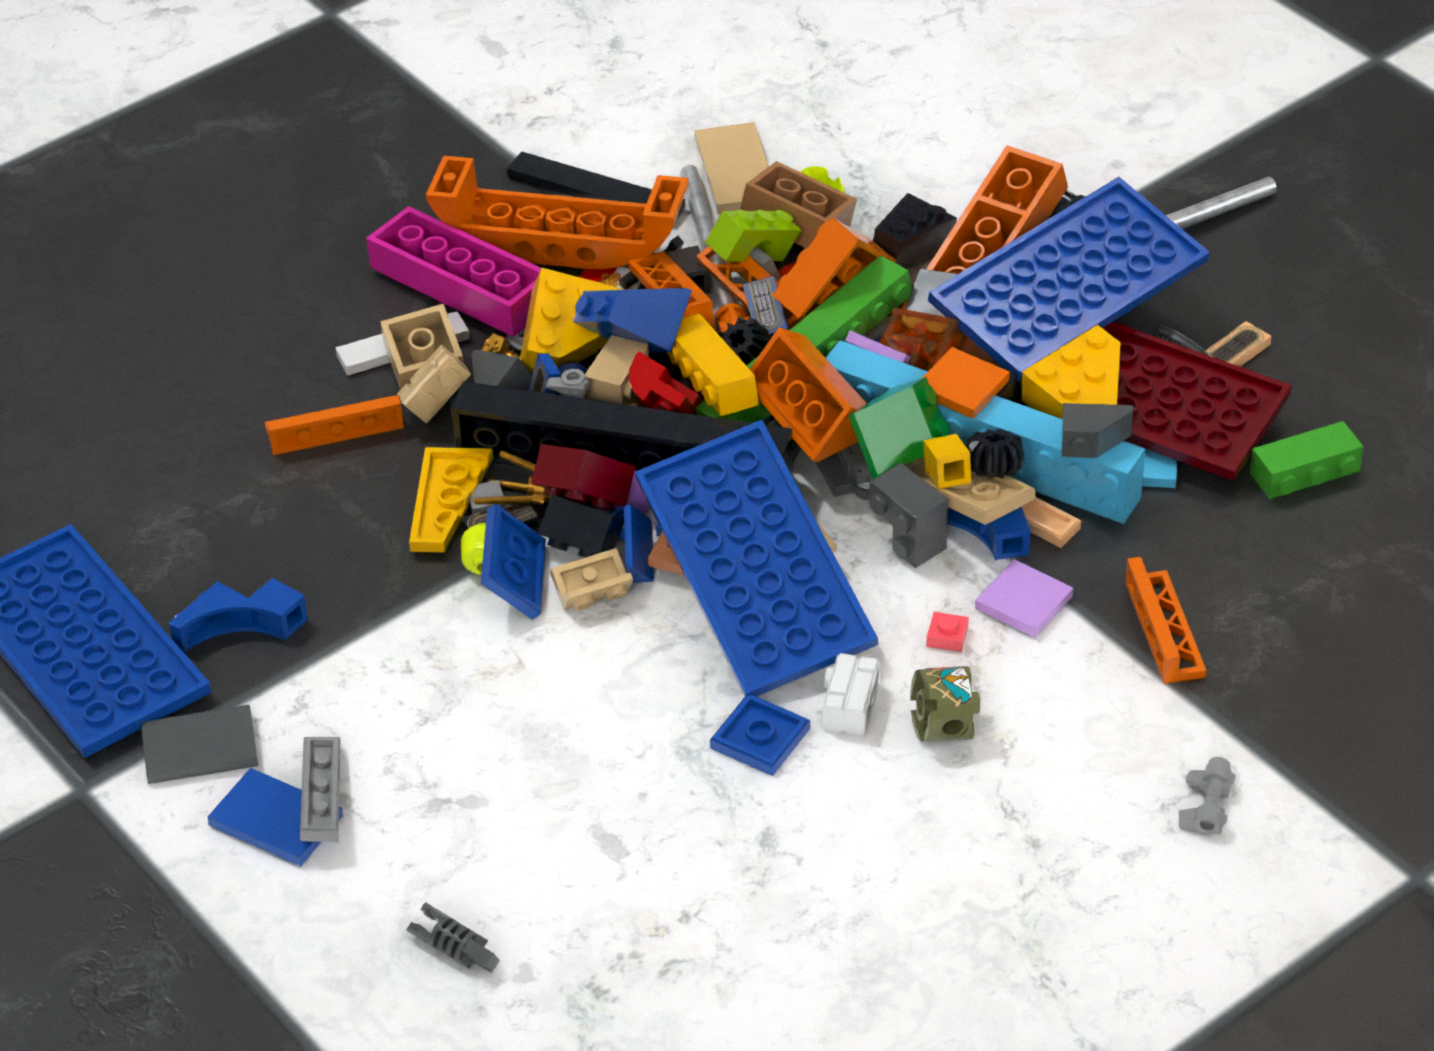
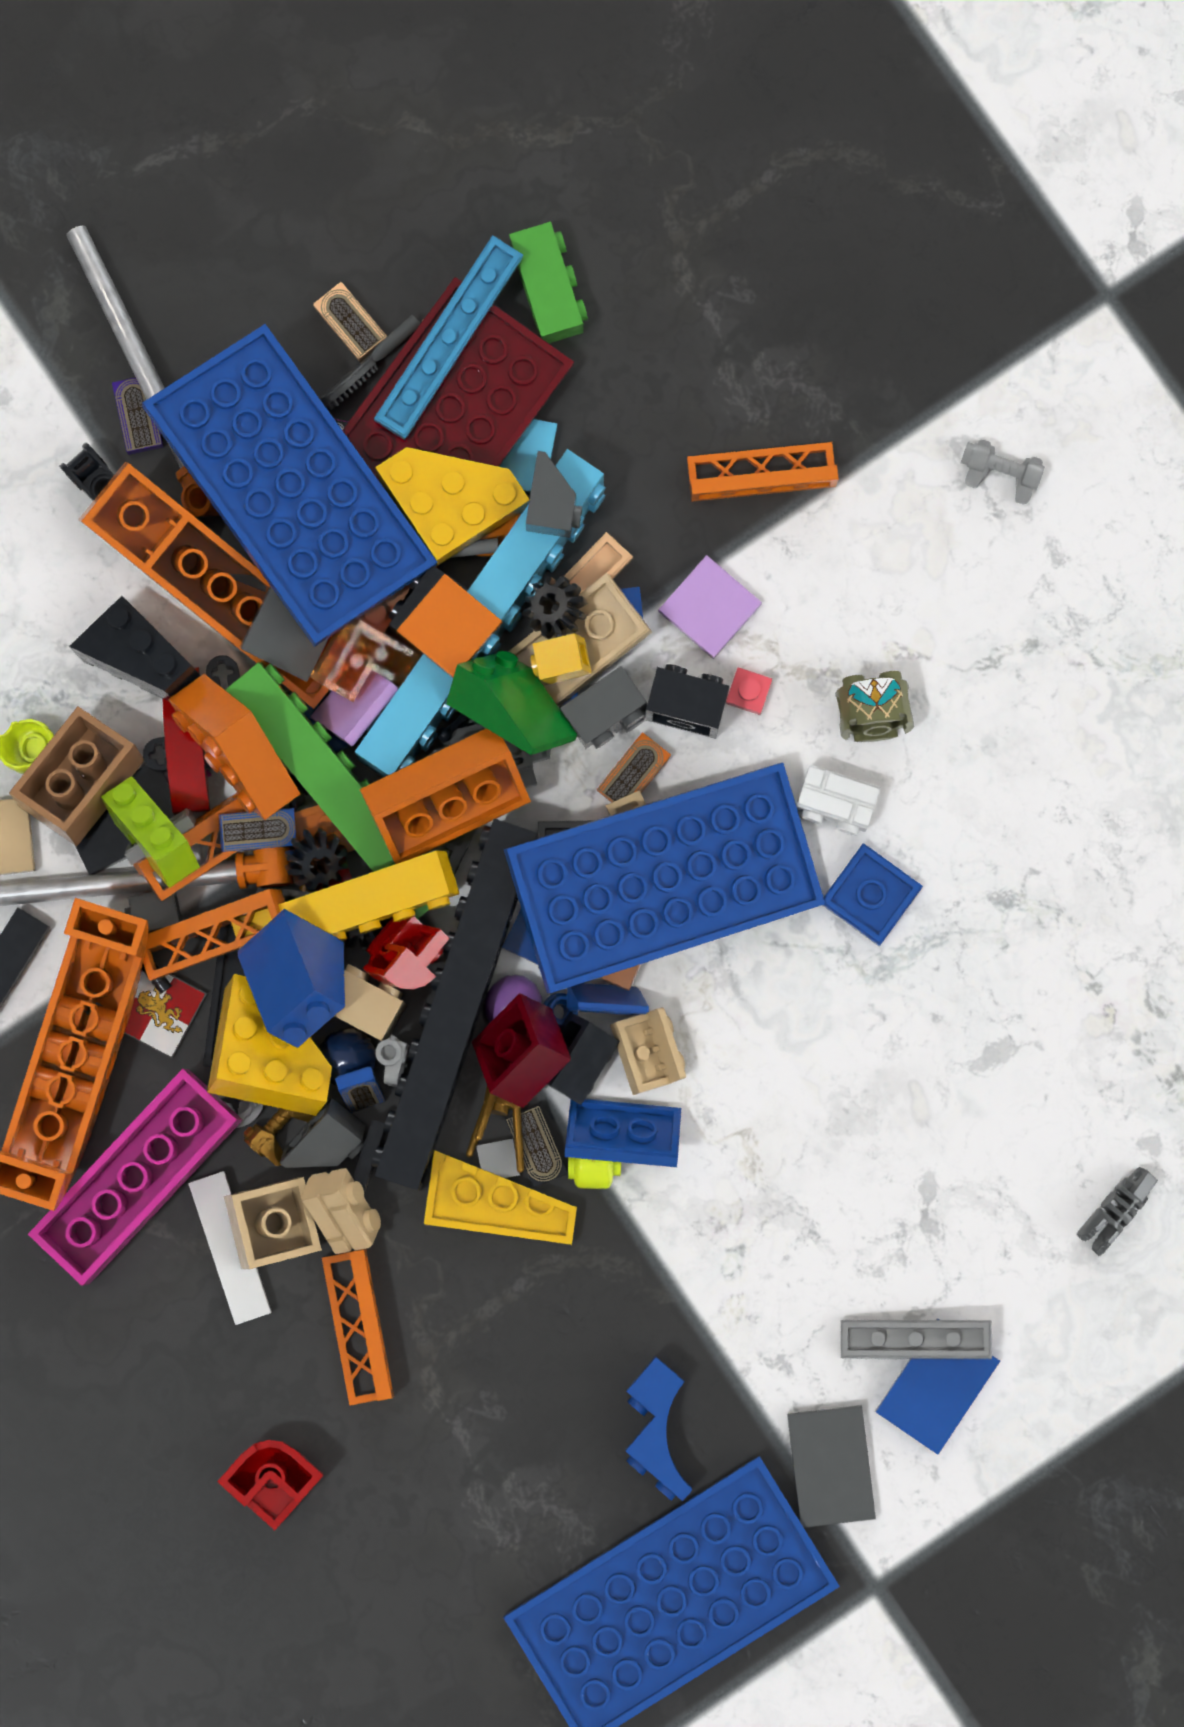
camera: 85 degrees left, 40 degrees up
none -> red brick [217,1440,324,1531]
none -> dark azure tile [374,235,523,440]
none -> tile [597,732,671,803]
none -> black brick [645,664,729,739]

